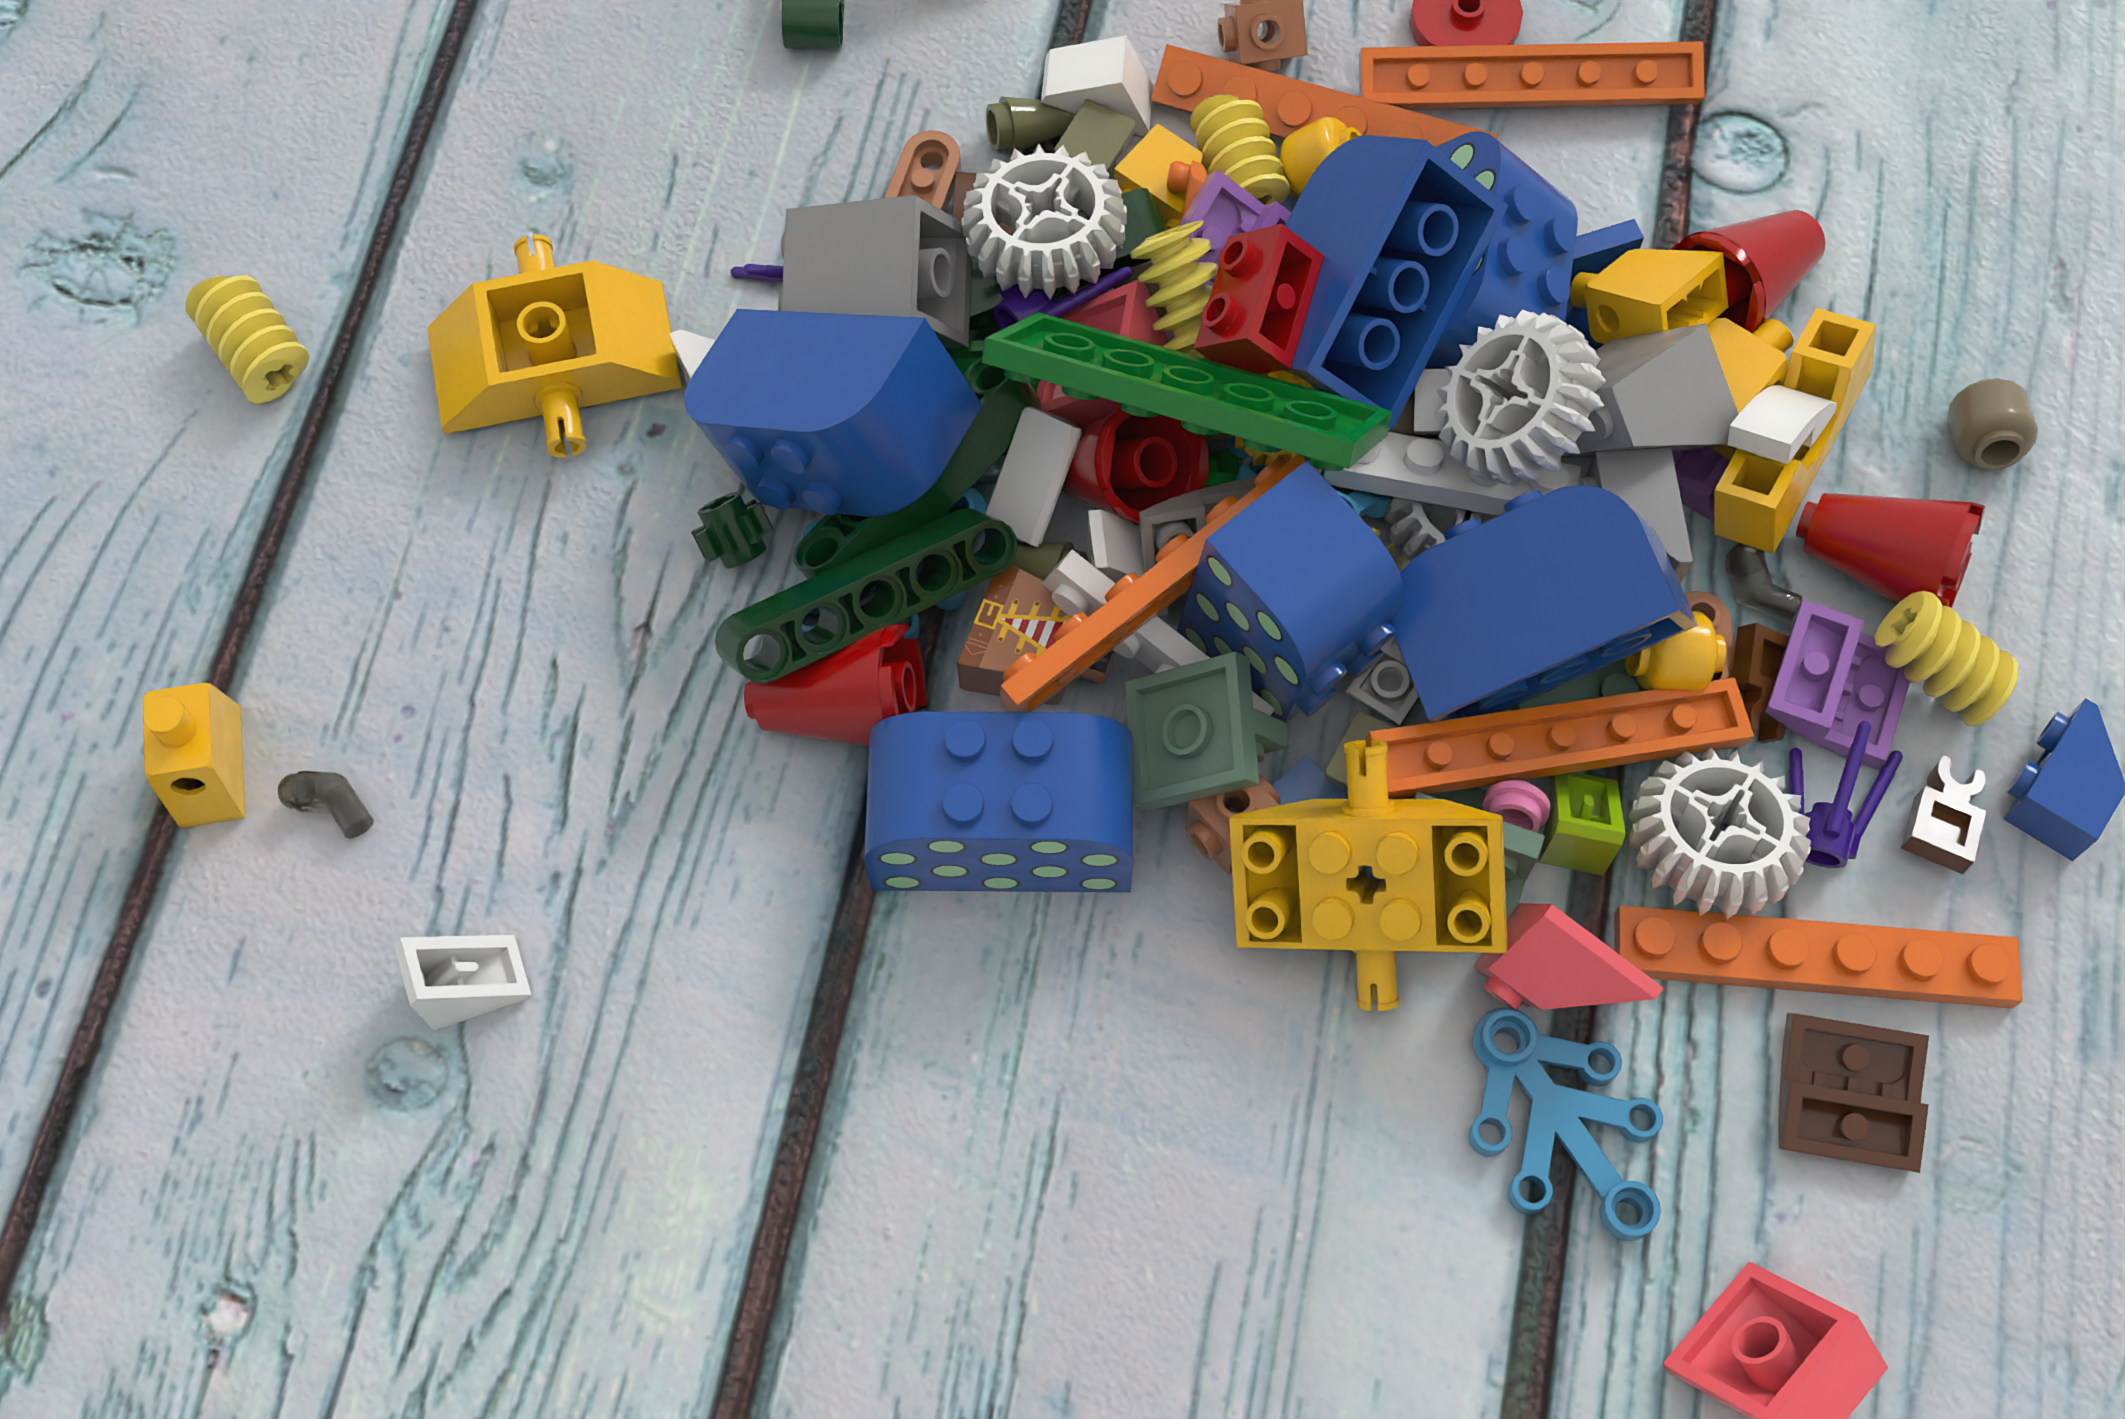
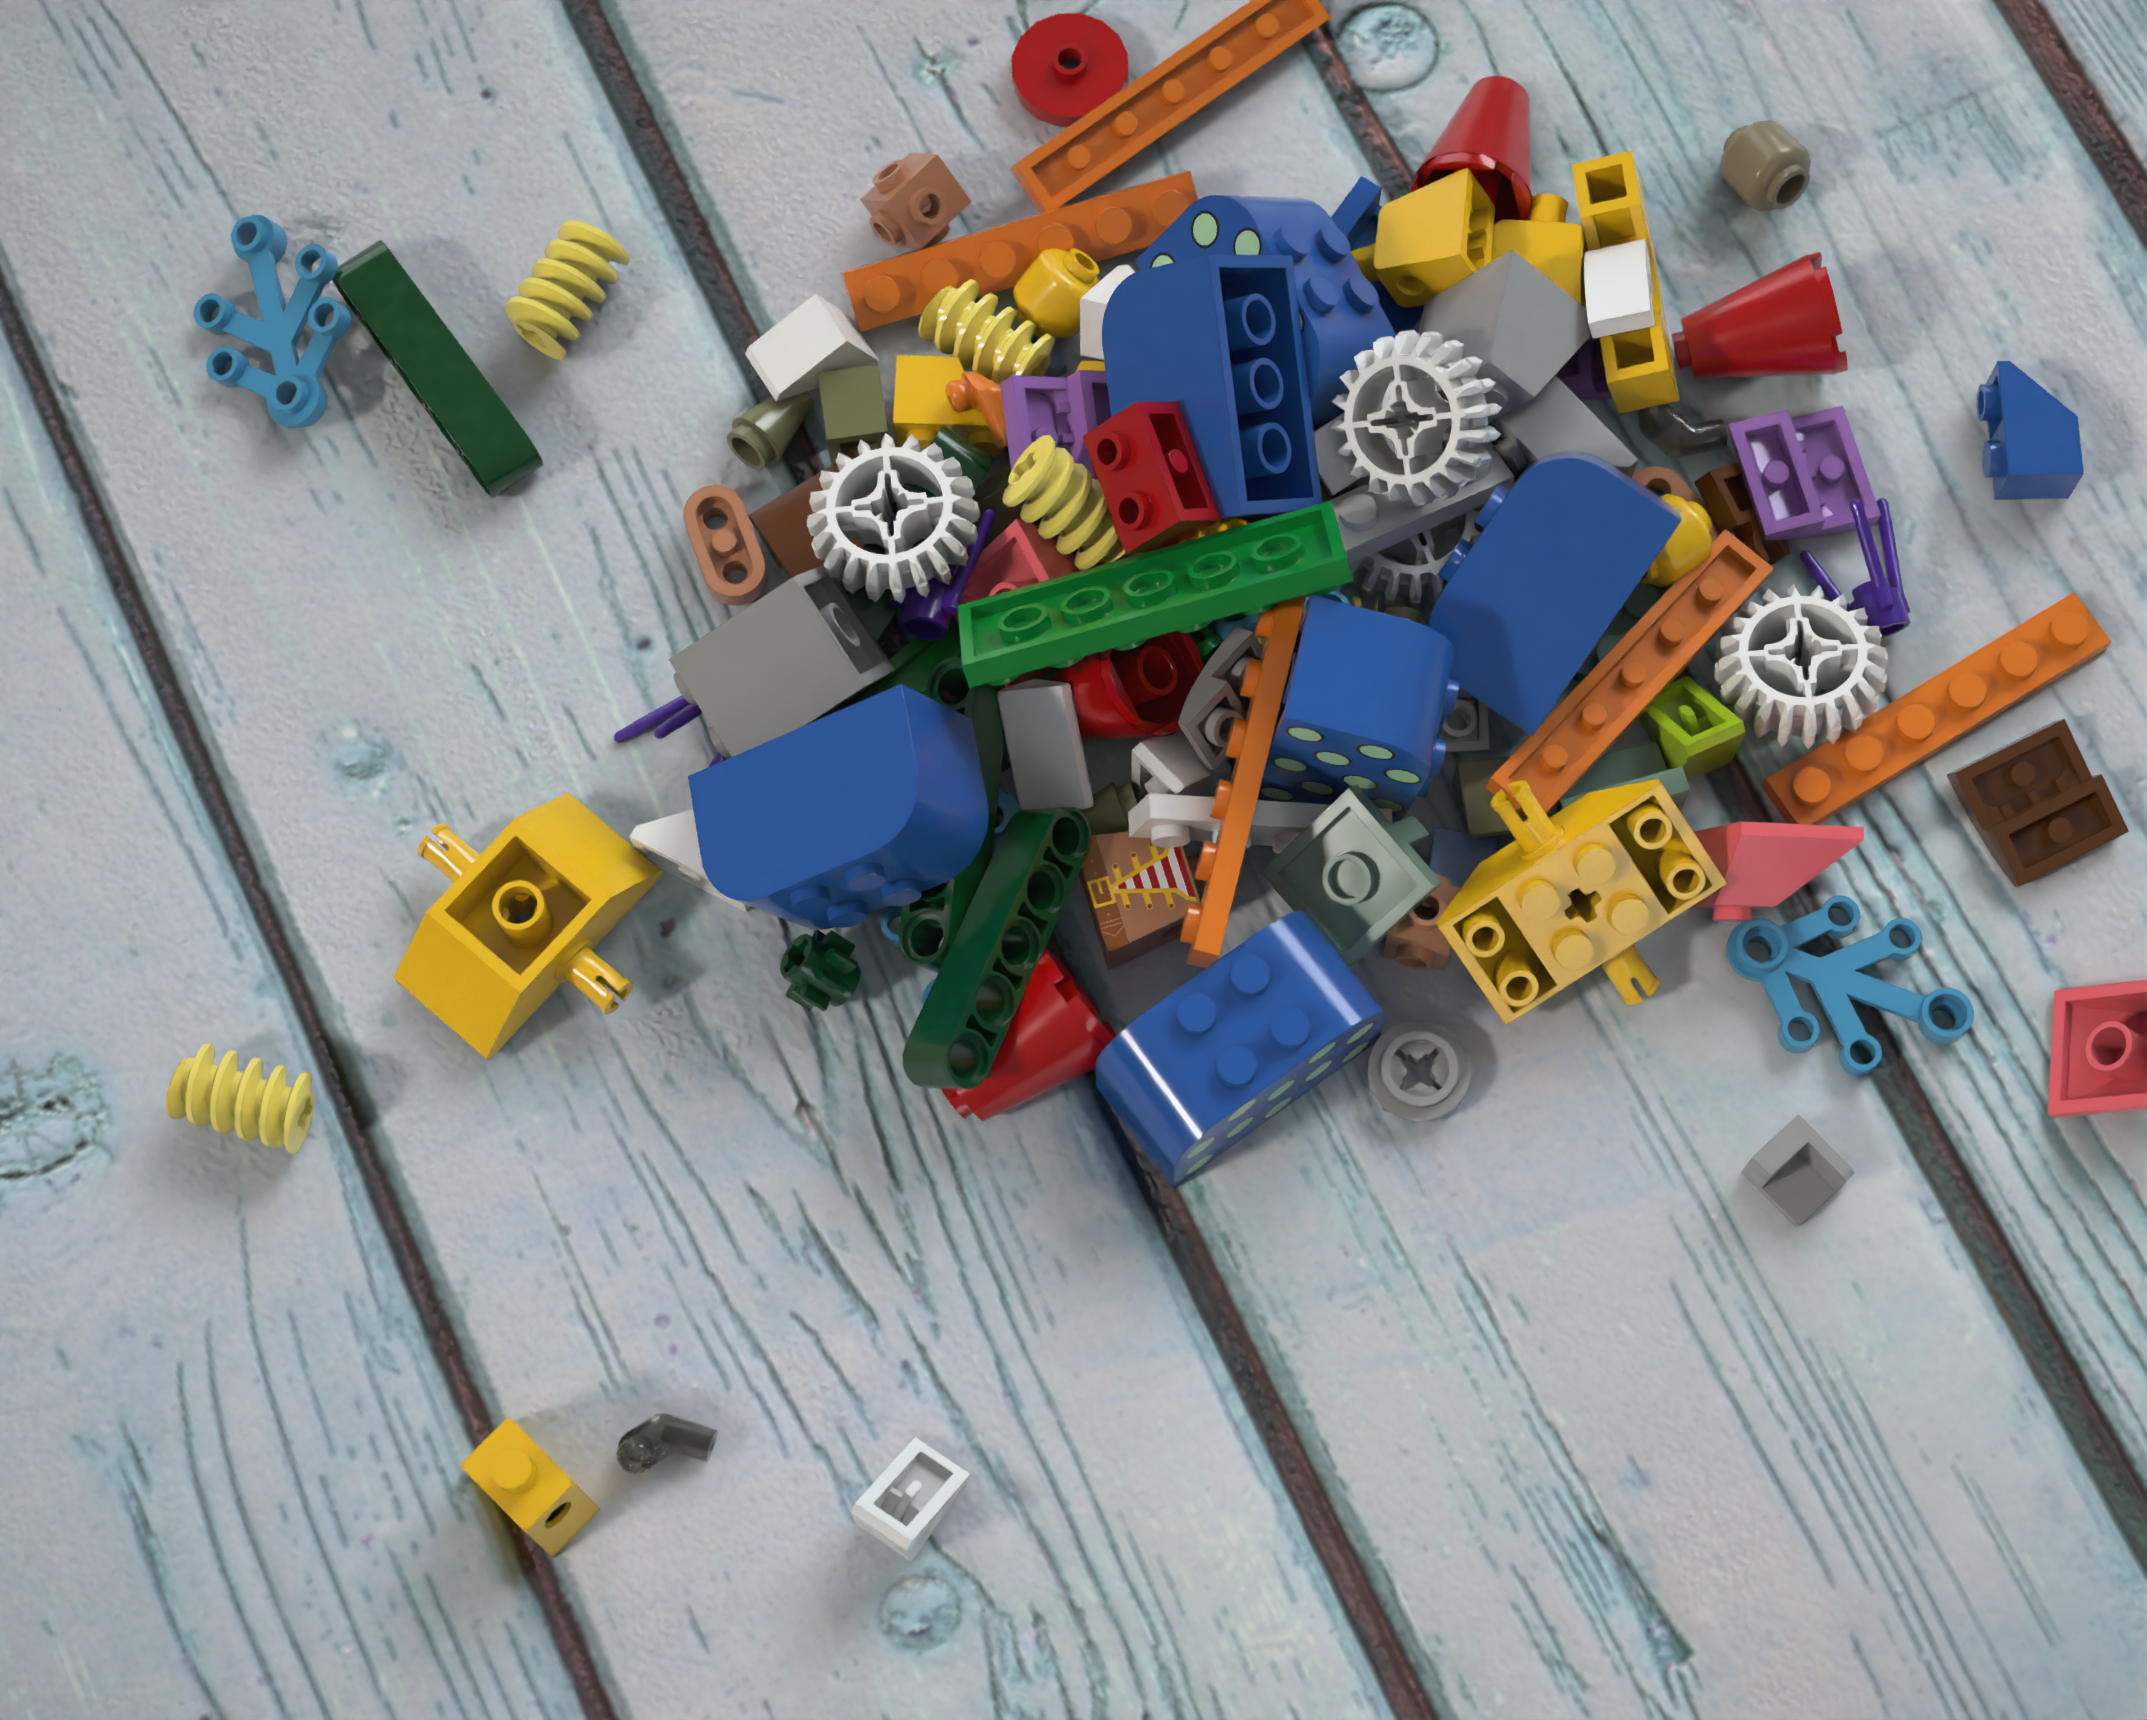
camera: 35 degrees left, 5 degrees up
bright pink plate [1483,780,1551,833] -> none
light yellow piece [1874,591,2019,727] -> none
plate [1901,755,1987,874] -> none
none -> light grey gear [1367,1020,1471,1124]
none -> light grey panel [1741,1114,1854,1227]

